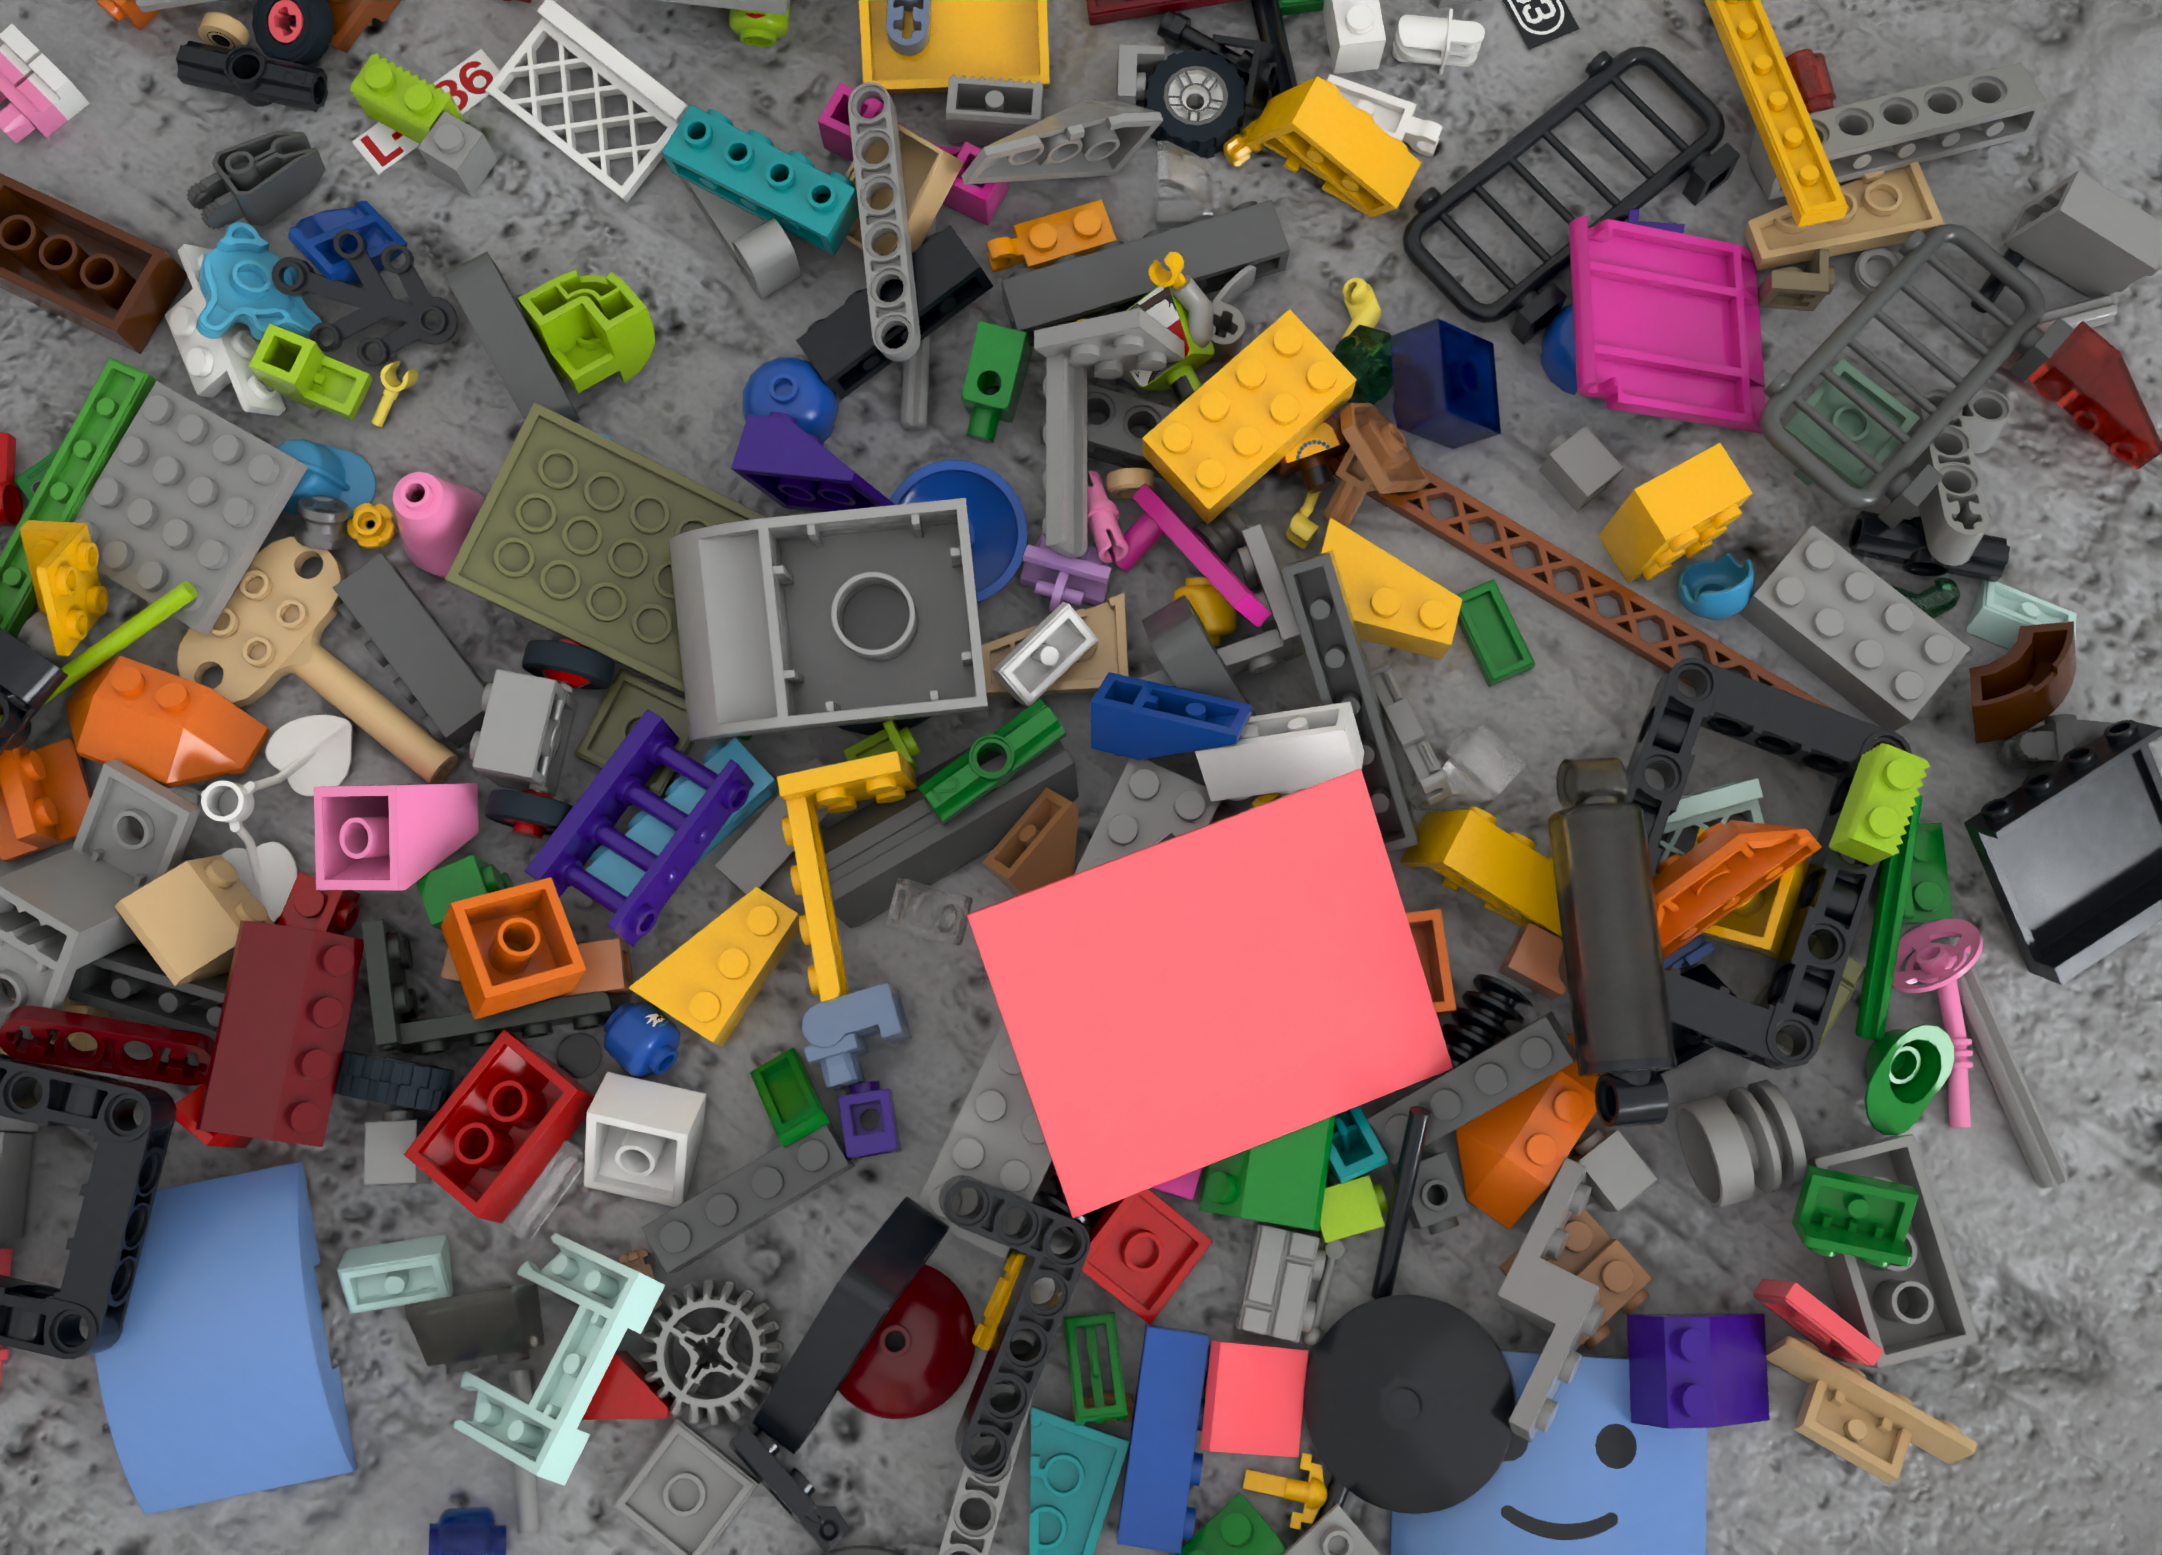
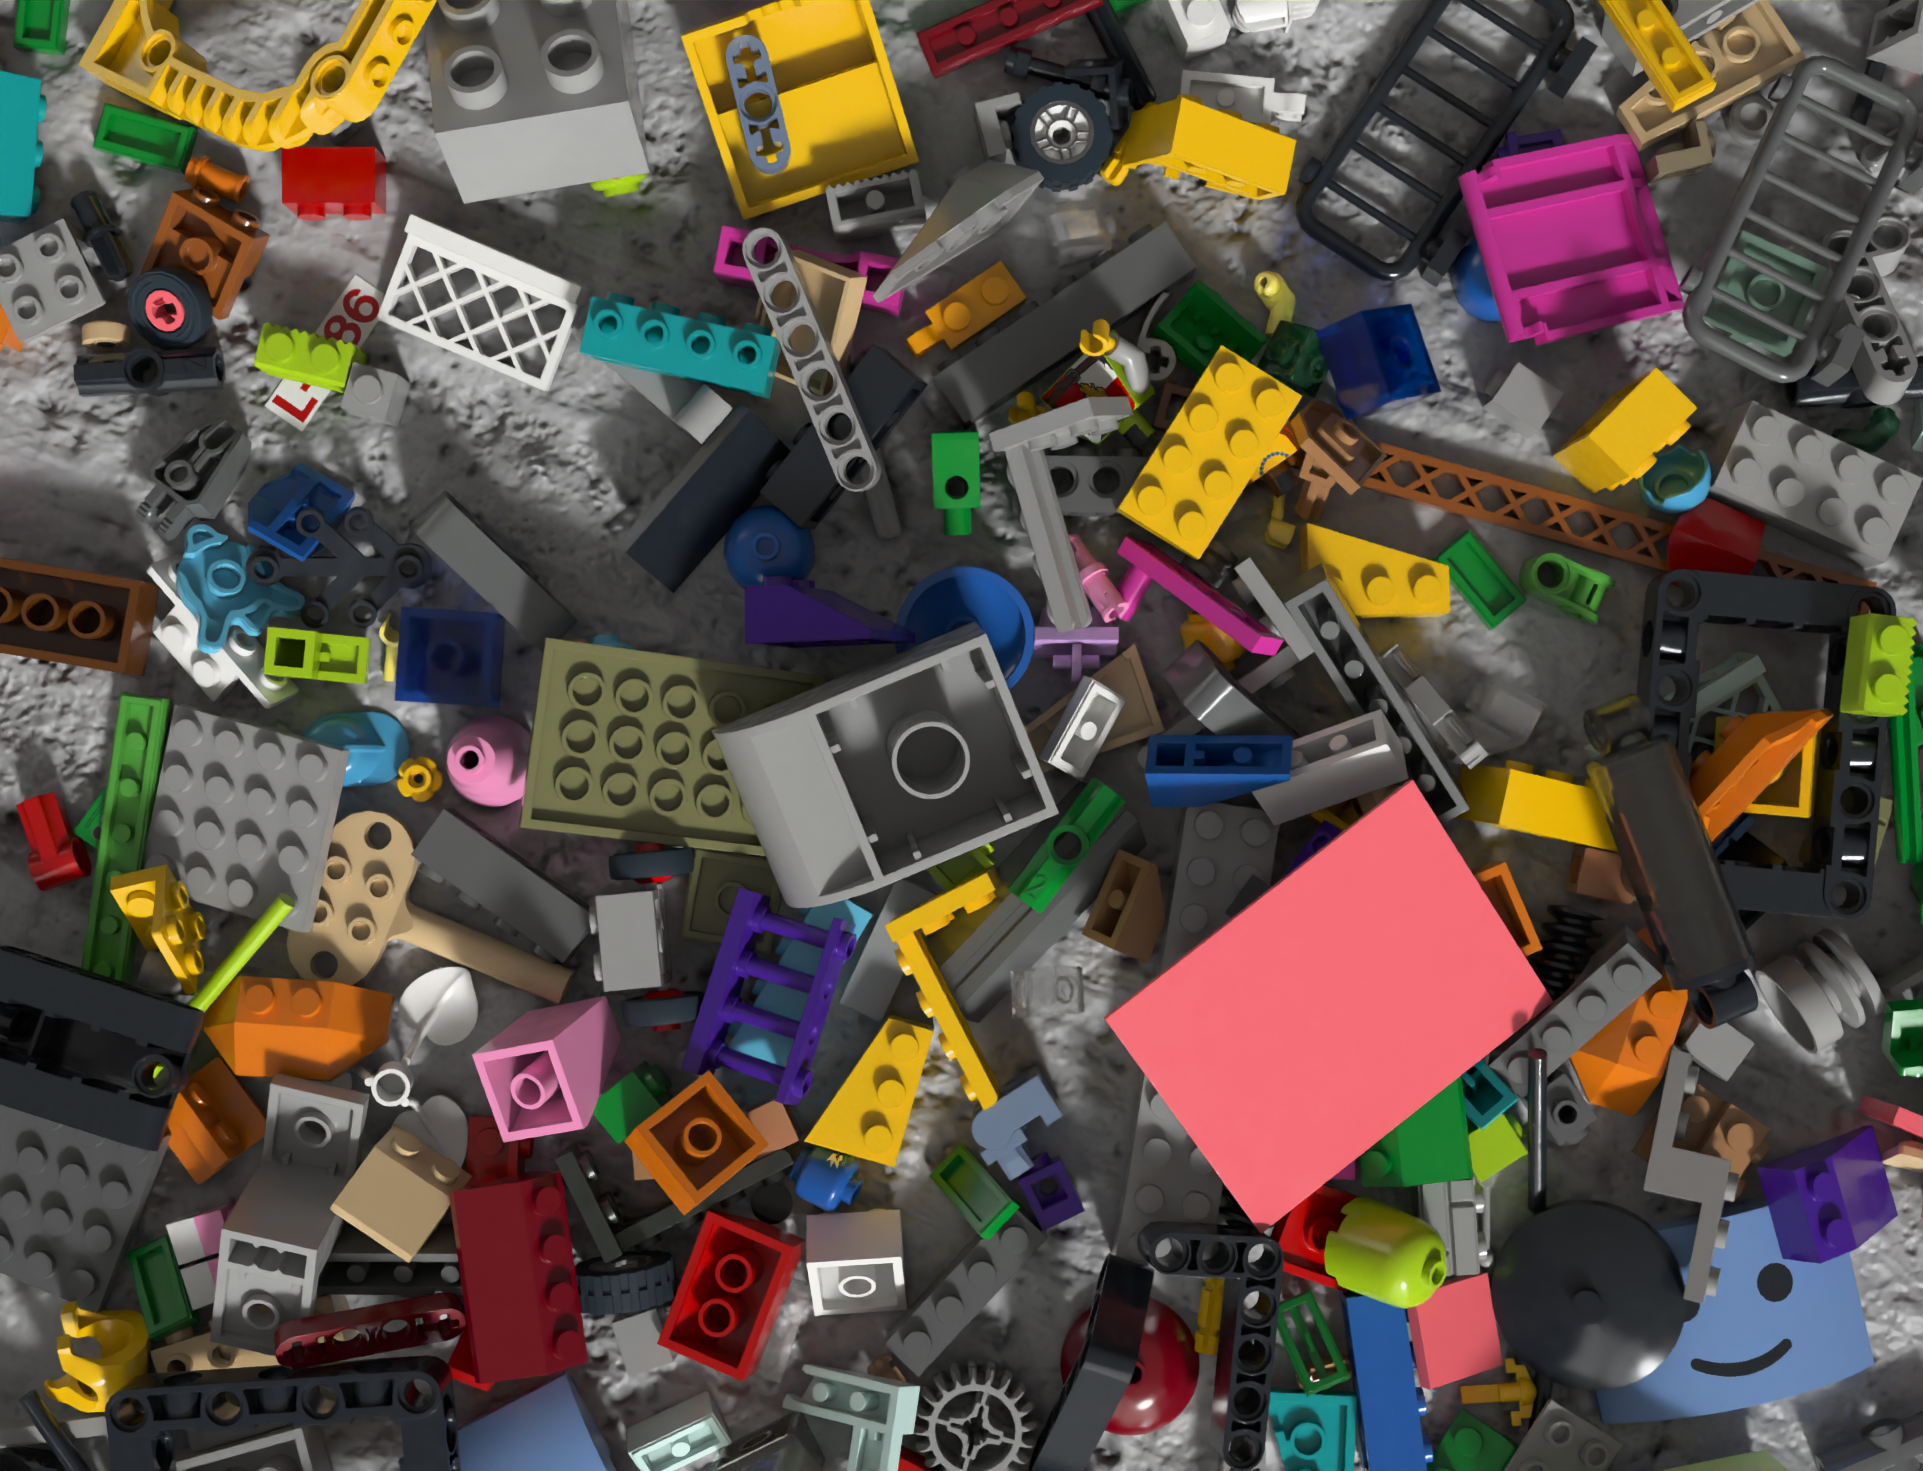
camera: 15 degrees left, 10 degrees up
flat silver wheel [295,496,349,550] -> none
lime brick [517,269,655,394] -> none
tan tile [1106,468,1155,500] -> none
none -> clear blue brick [395,607,506,709]
none -> black tile [616,402,791,593]
none -> green bracket [1151,280,1267,377]
none -> lime cylinder [1324,1196,1447,1309]
none -> bright green piece [1519,553,1616,625]
none -> red slope [1667,498,1766,588]

